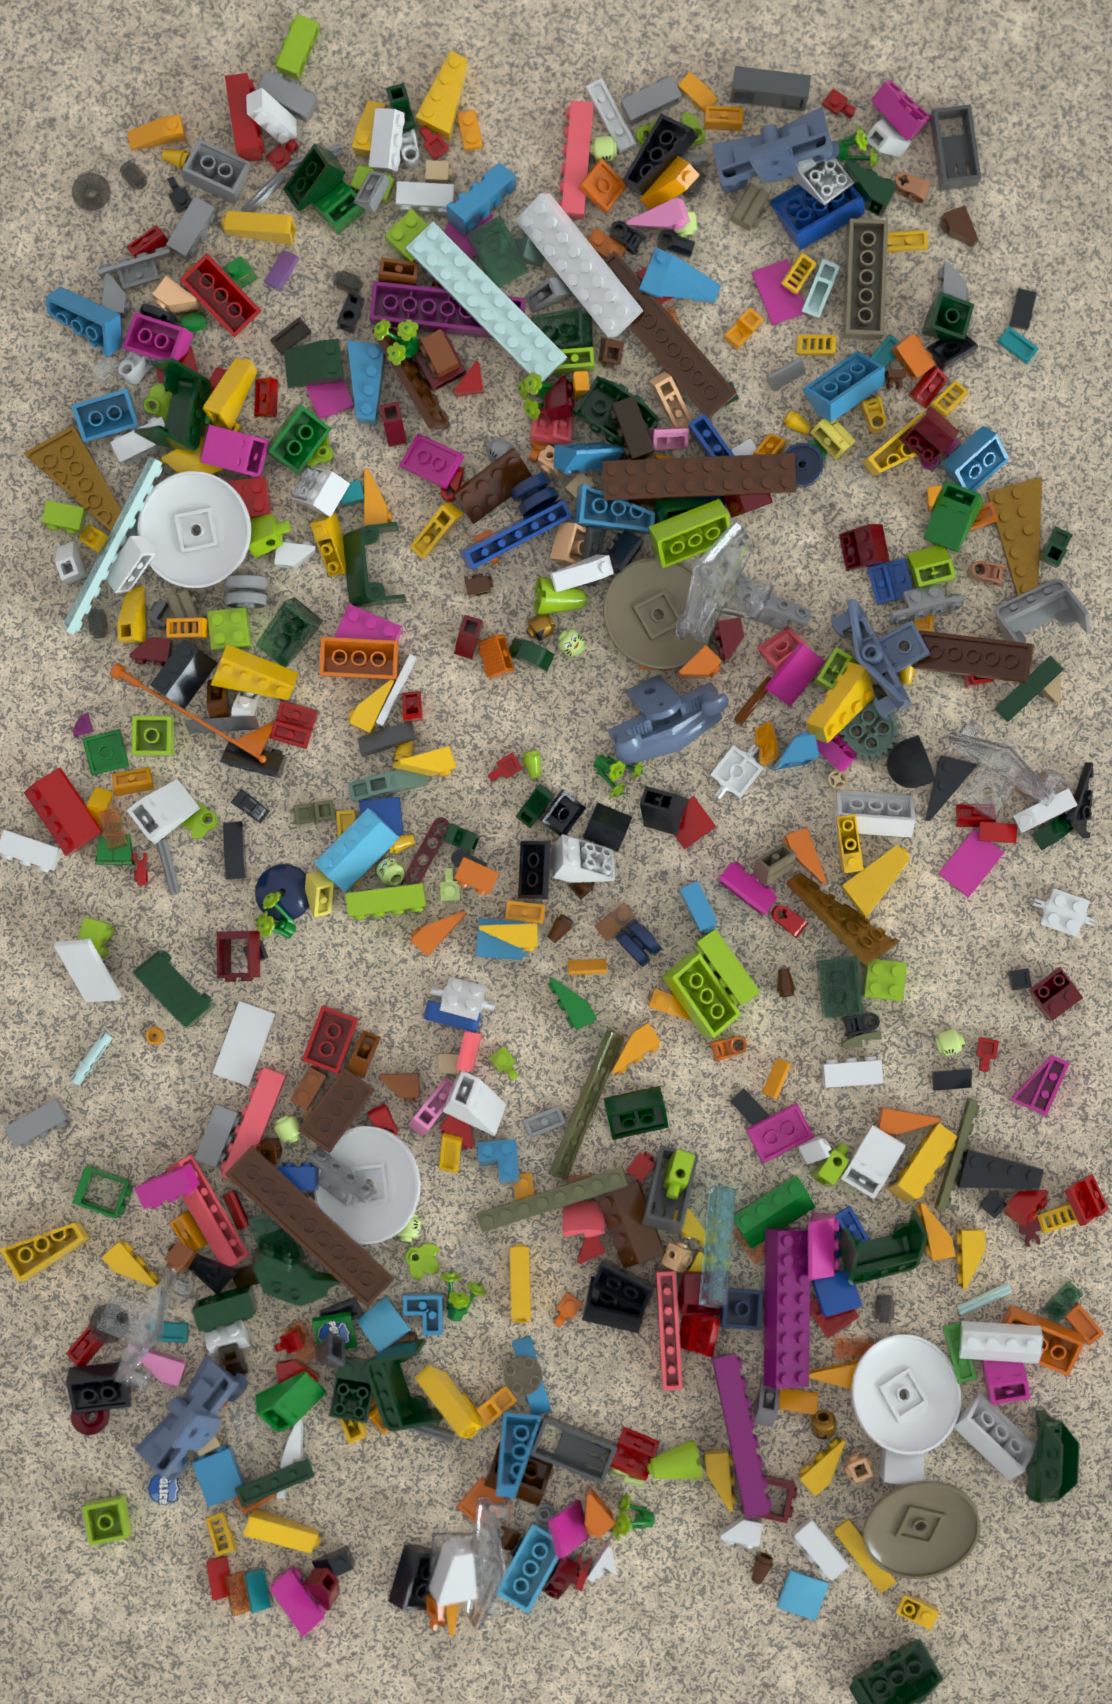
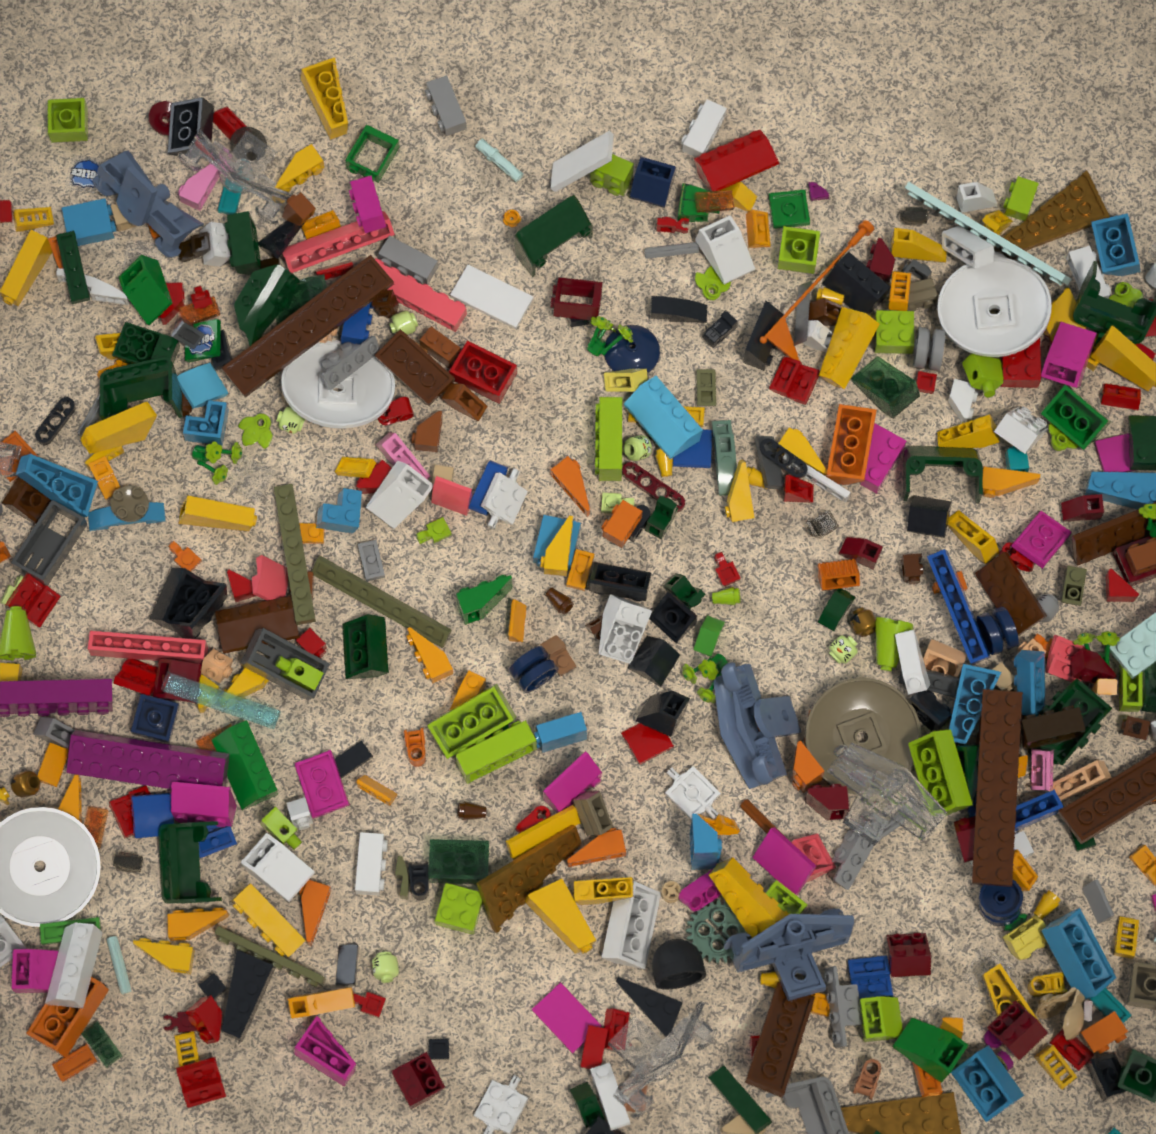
camera: 105 degrees right, 15 degrees down
none -> black beam [35,397,76,445]
none -> light orange slope [288,987,355,1019]
none -> yellow tile [505,805,580,860]
none -> dark blue slope [629,157,676,208]
none -> bright green slope [693,615,725,657]
none -> black beam [760,438,808,479]
none -> clear smoke bracket [806,510,839,539]
none -> yellow cone [816,287,844,305]
none -> black slope [907,495,952,538]
none -> red plate [915,371,937,394]
none -> tan animal [1036,987,1085,1040]
none -> olive slope [1061,566,1087,606]

